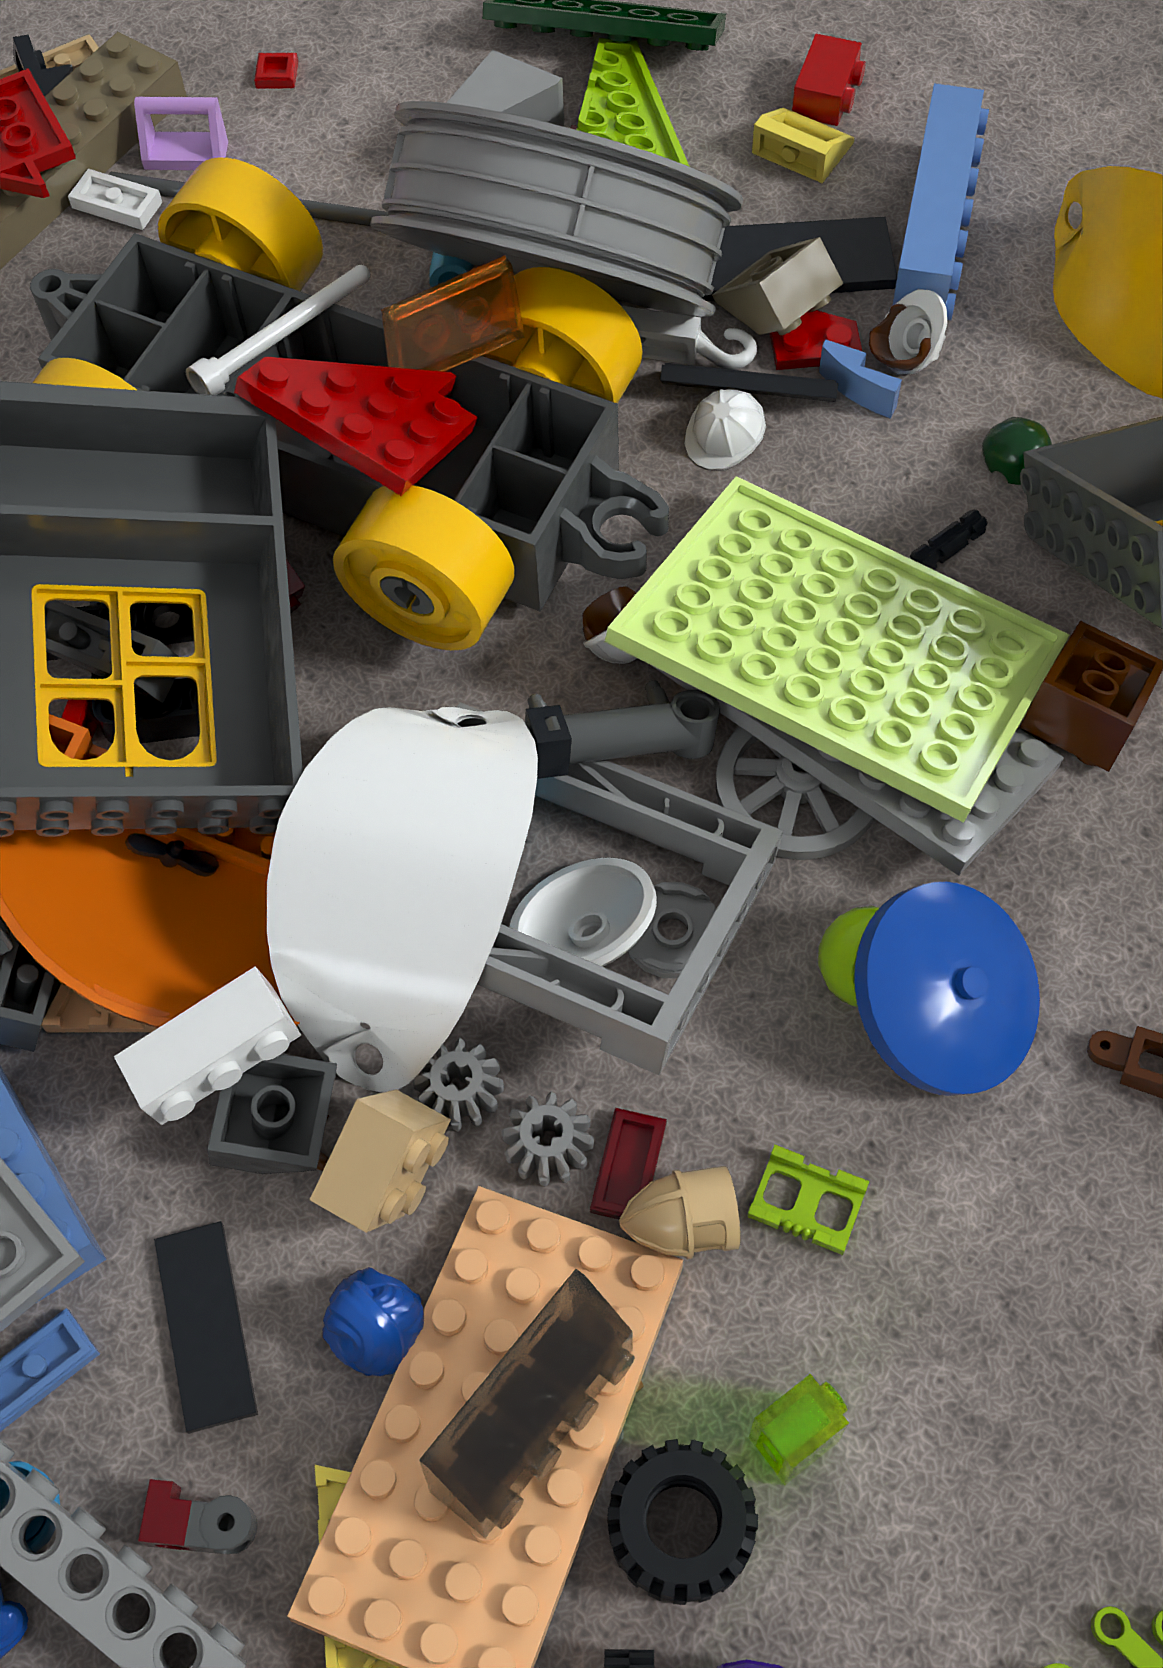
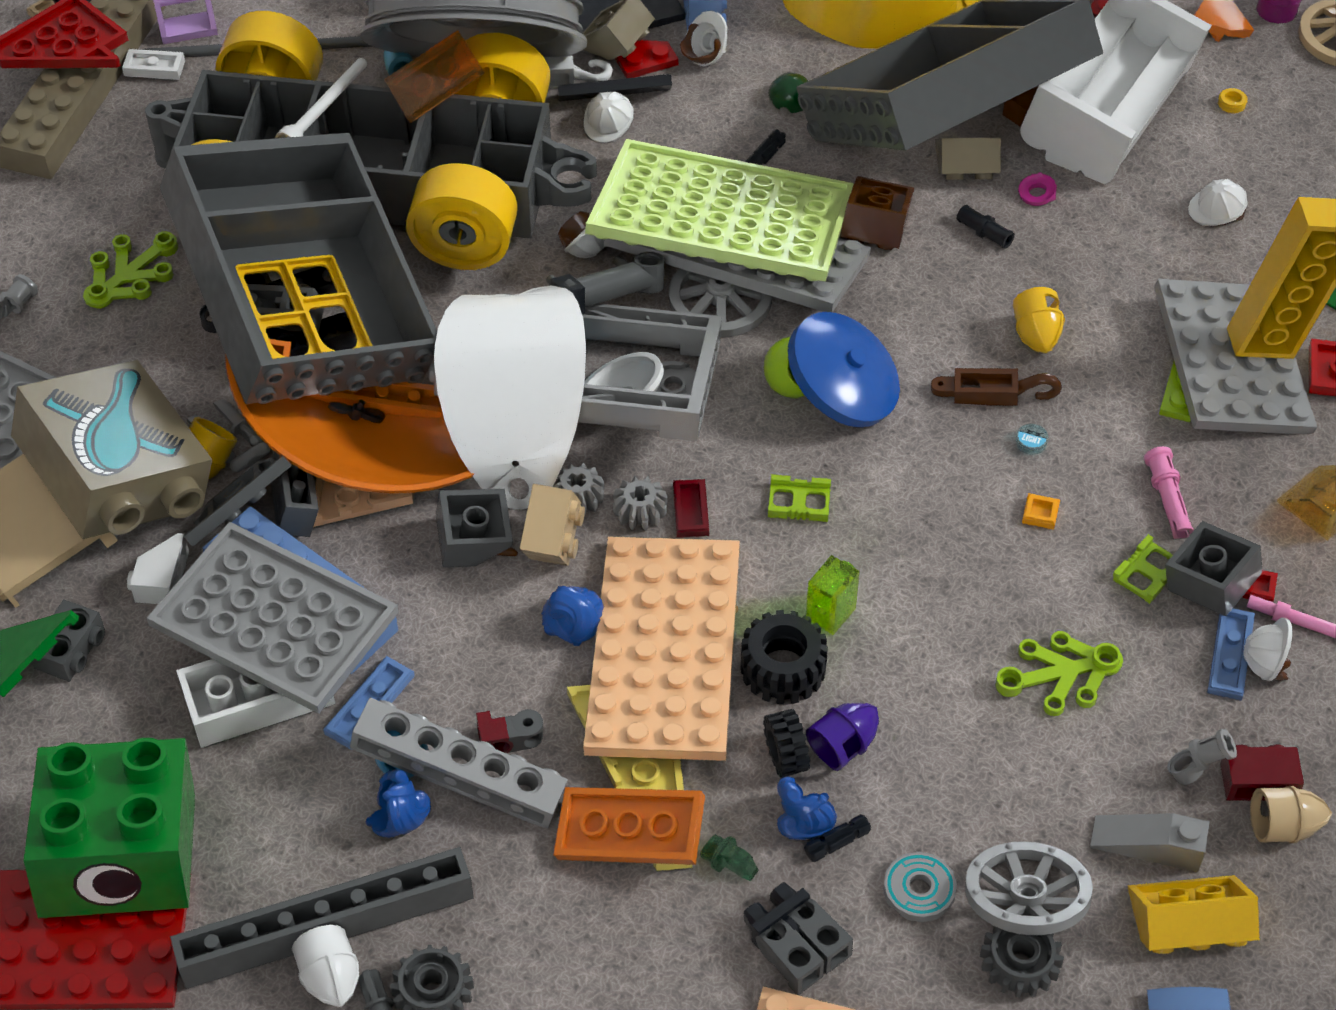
camera: 20 degrees left, 10 degrees down
white brick [114,966,301,1125] -> none
black piece [154,1221,258,1434] -> none
red wing [234,357,477,496] -> none
clear smoke slope [419,1269,635,1538] -> none
tan helmet [619,1166,740,1259] -> none
medium blue slope [819,340,902,419] -> none

